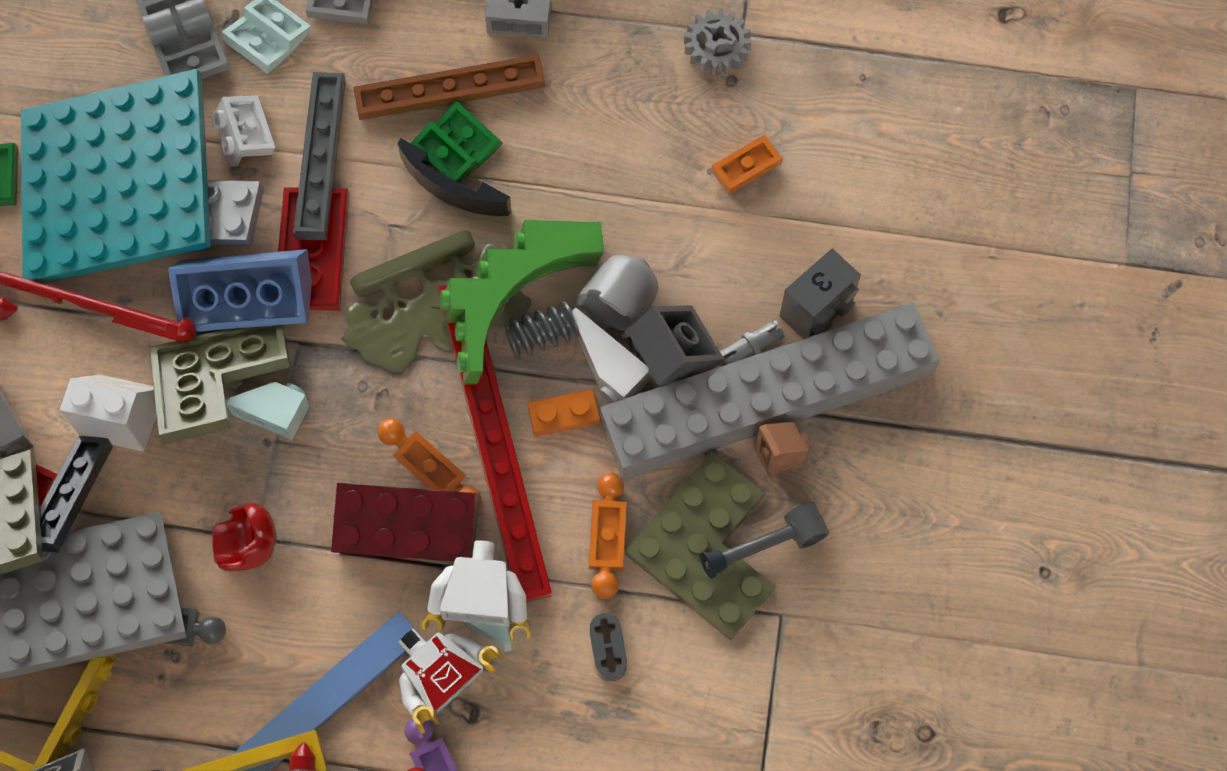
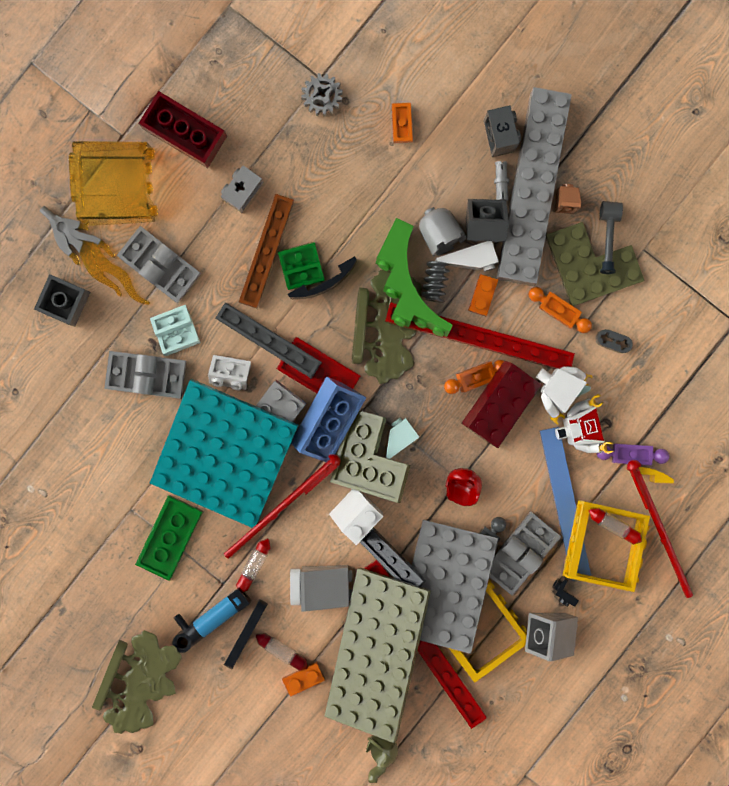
camera: 50 degrees left, 20 degrees up
none -> light grey plate [489,511,561,596]

